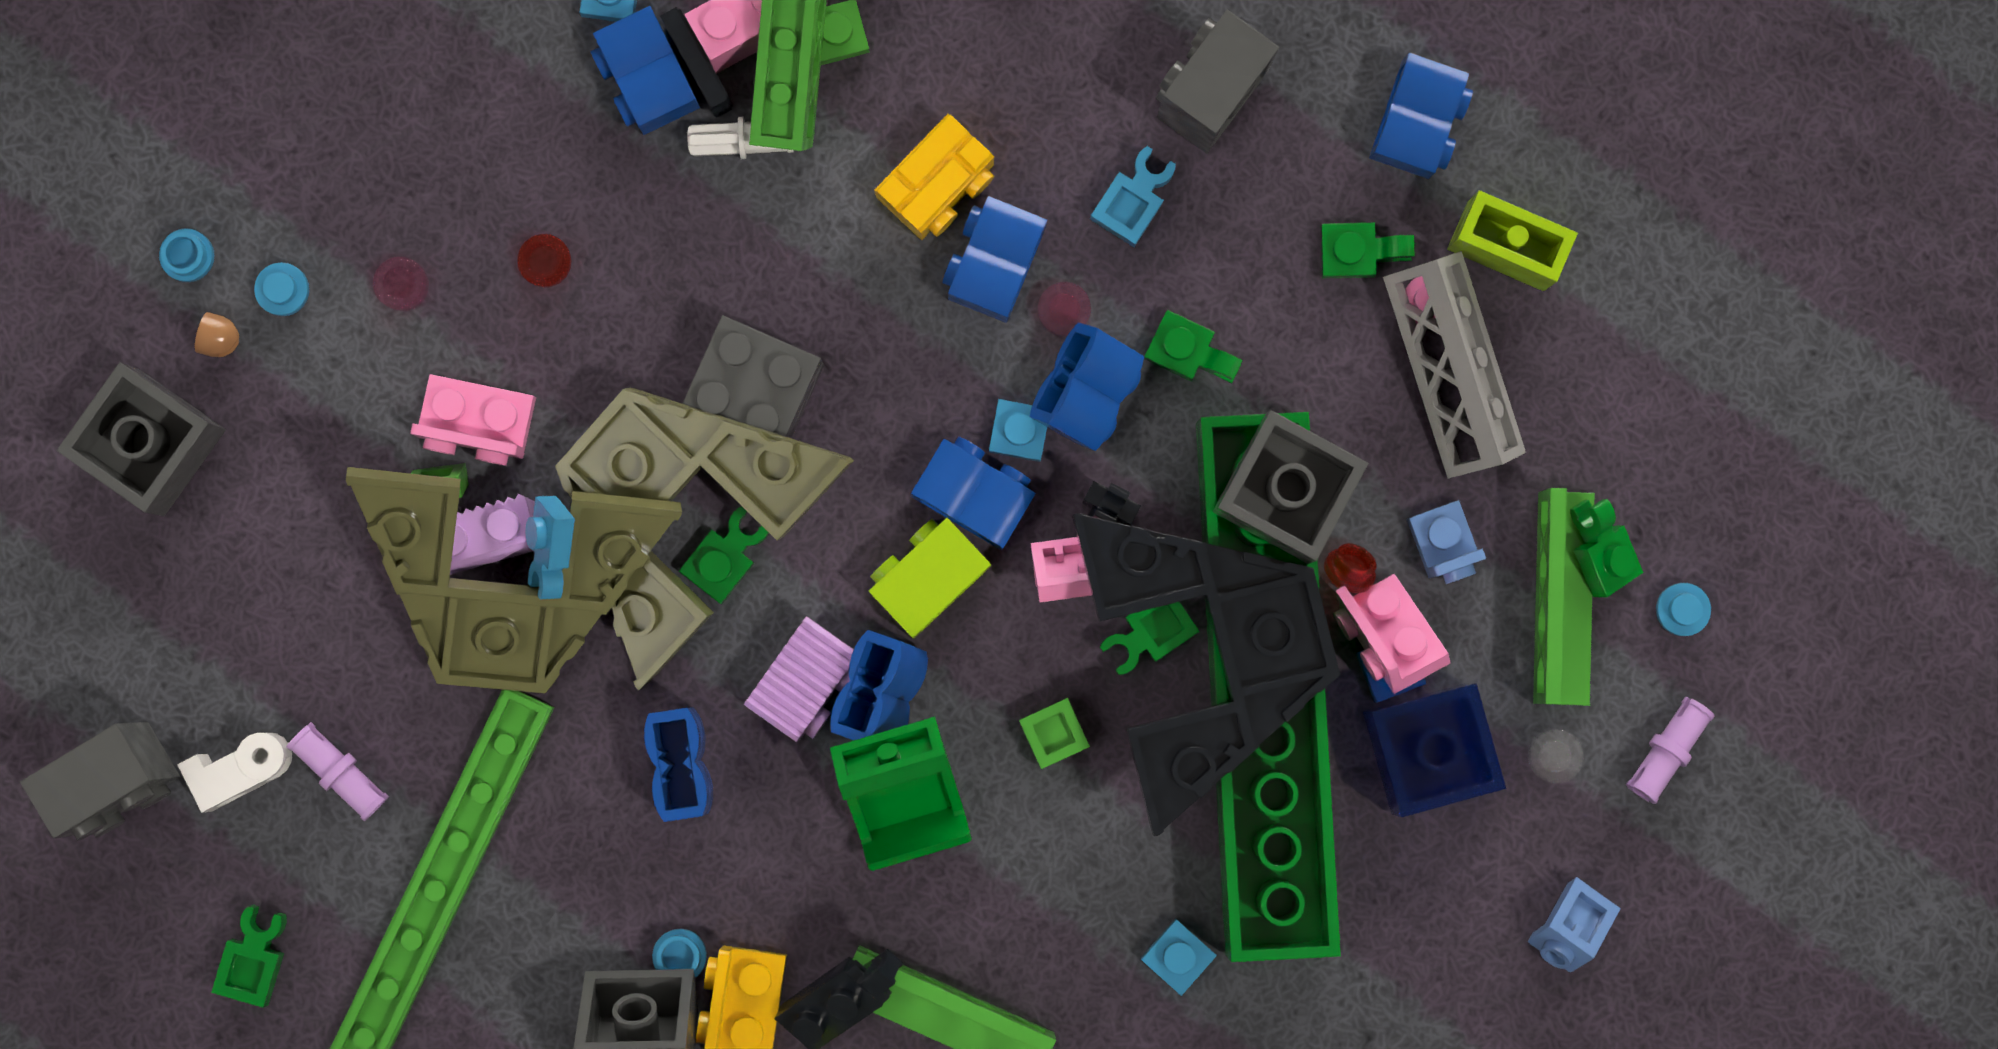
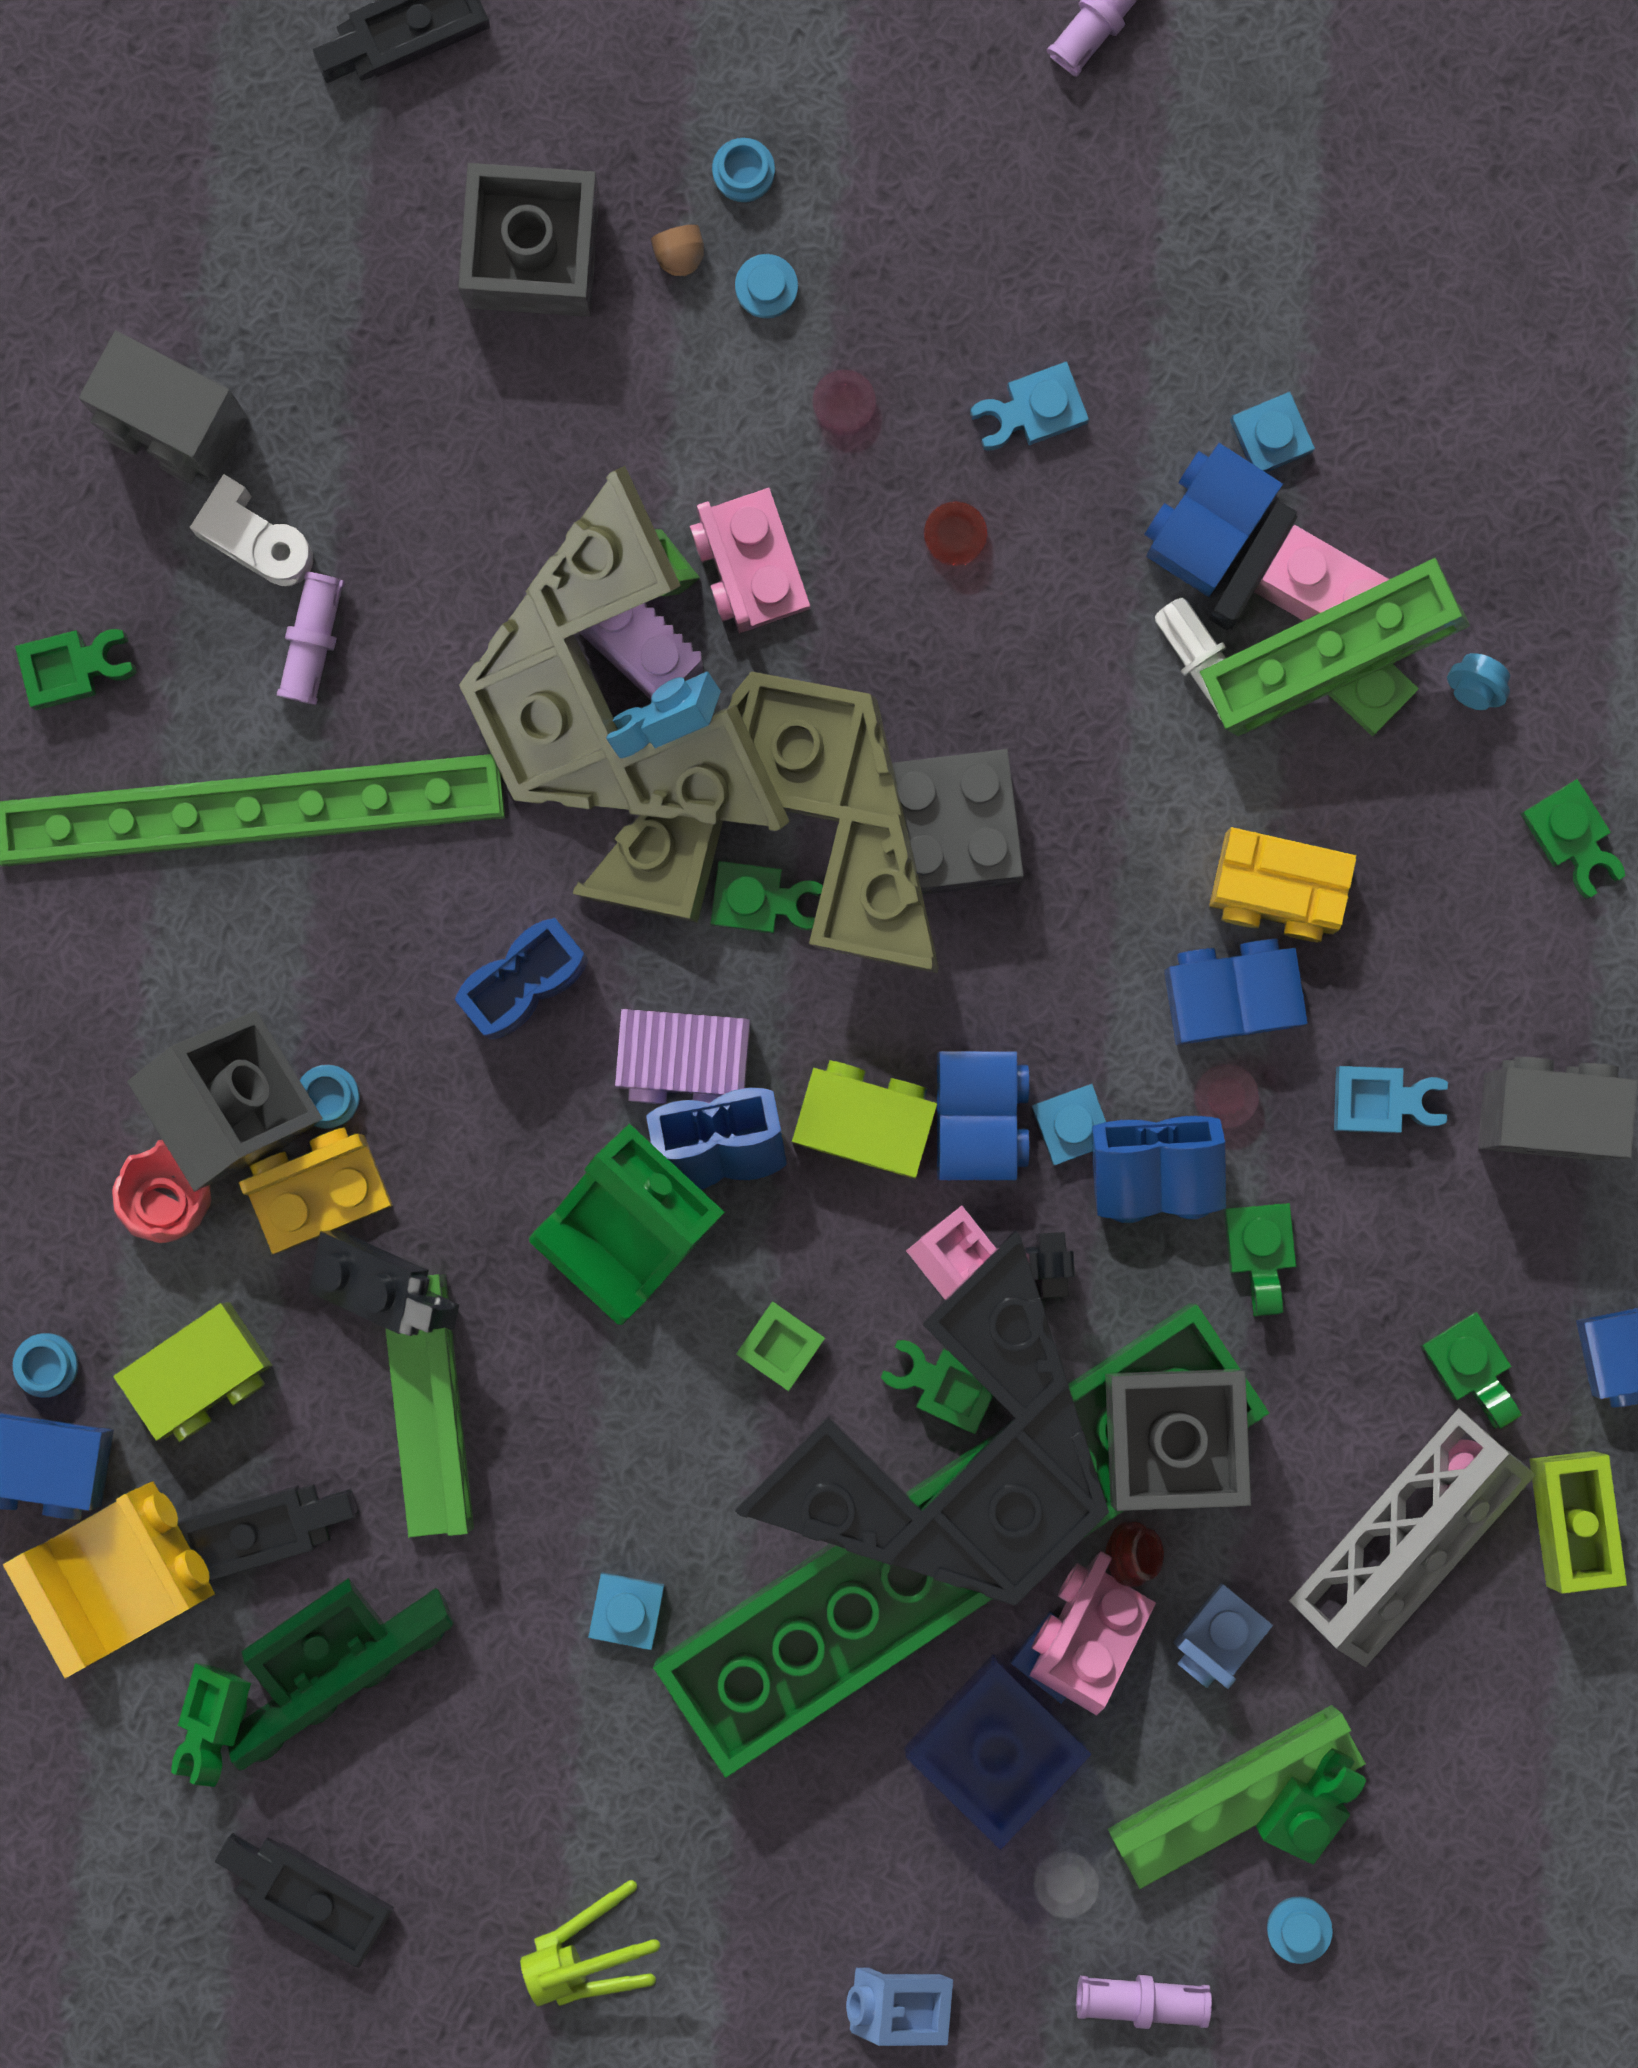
camera: 65 degrees right, 0 degrees up
none -> dark azure plate [970,361,1089,451]

